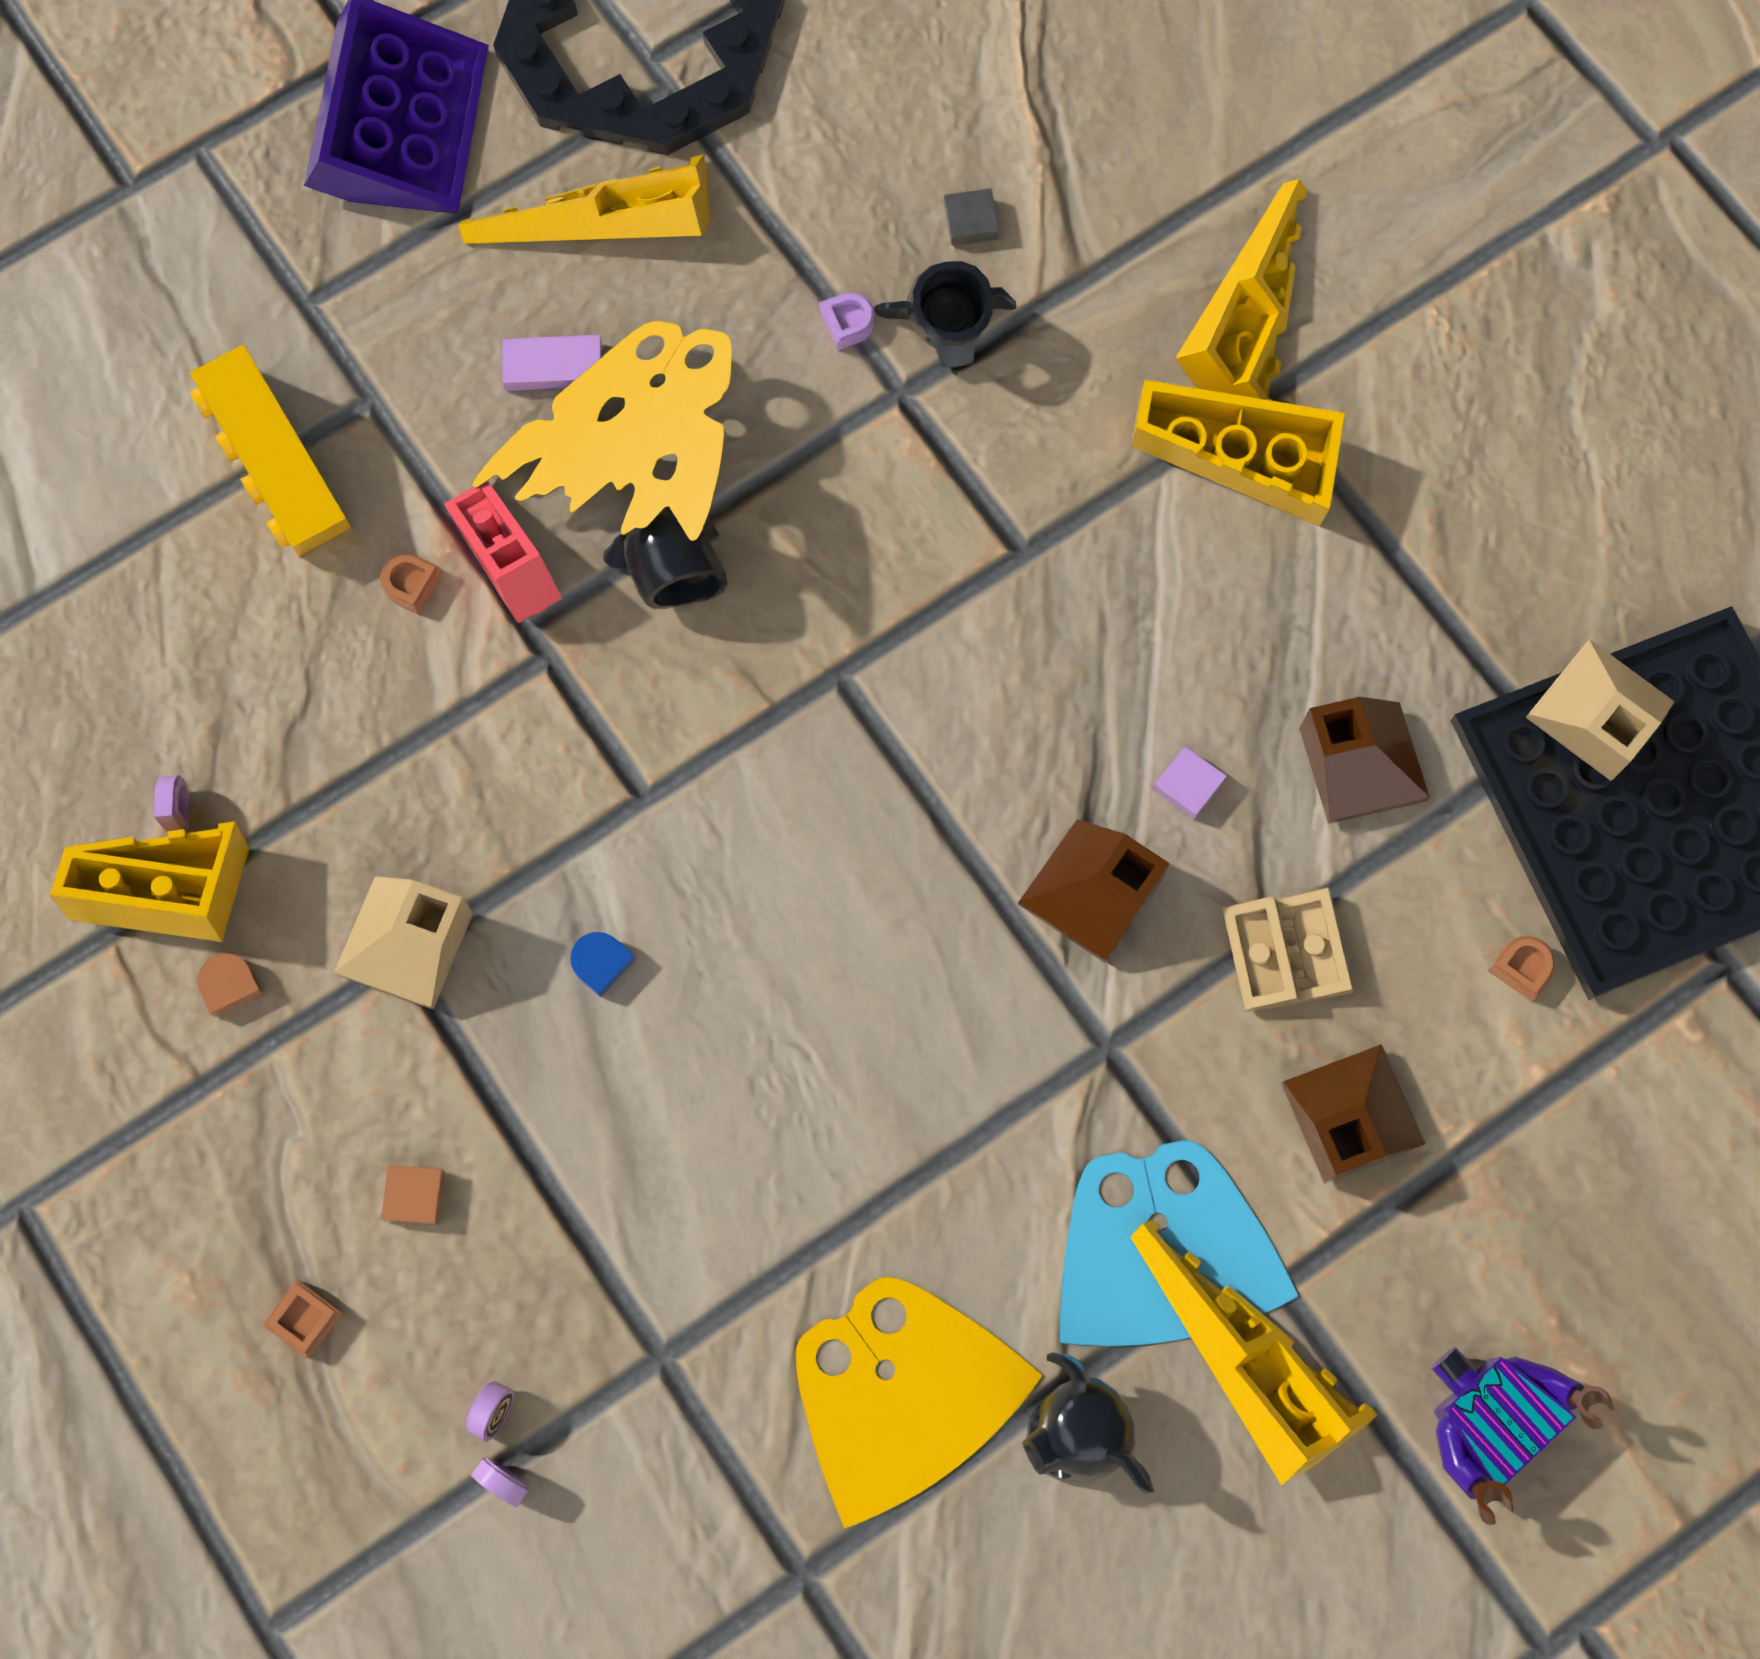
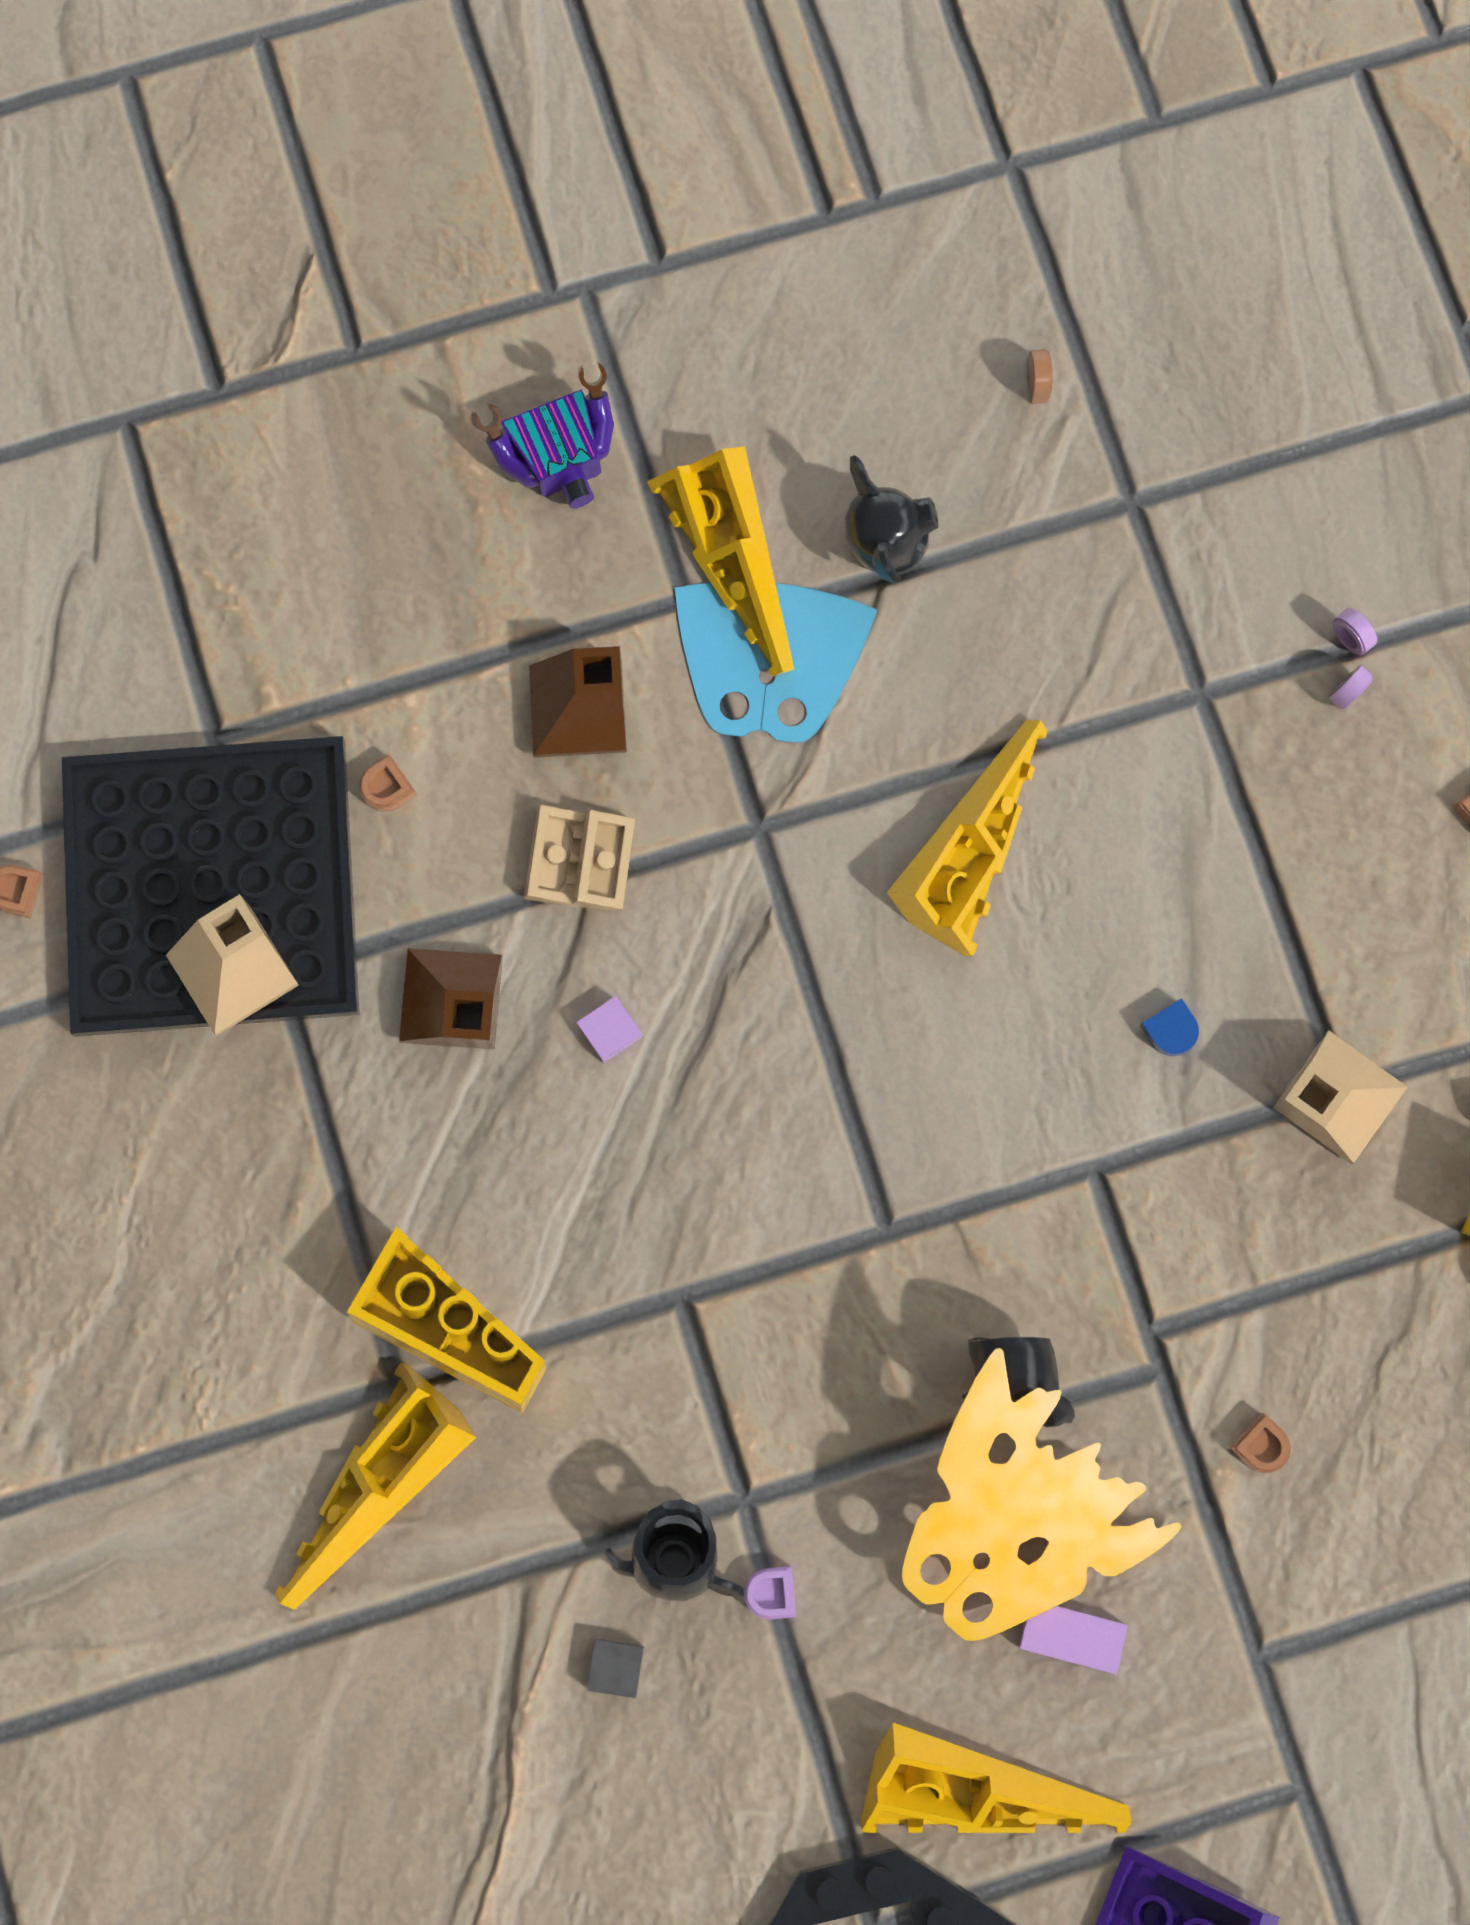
camera: 165 degrees left, 5 degrees up
yellow wedge [189,344,351,557] -> none
nougat tile [381,1165,445,1225] -> none
coral slope [444,481,562,623] -> none
yellow piece [795,1277,1043,1529] -> none
reddish brown slope [1018,820,1170,963] -> none
none -> yellow wedge [887,720,1047,956]

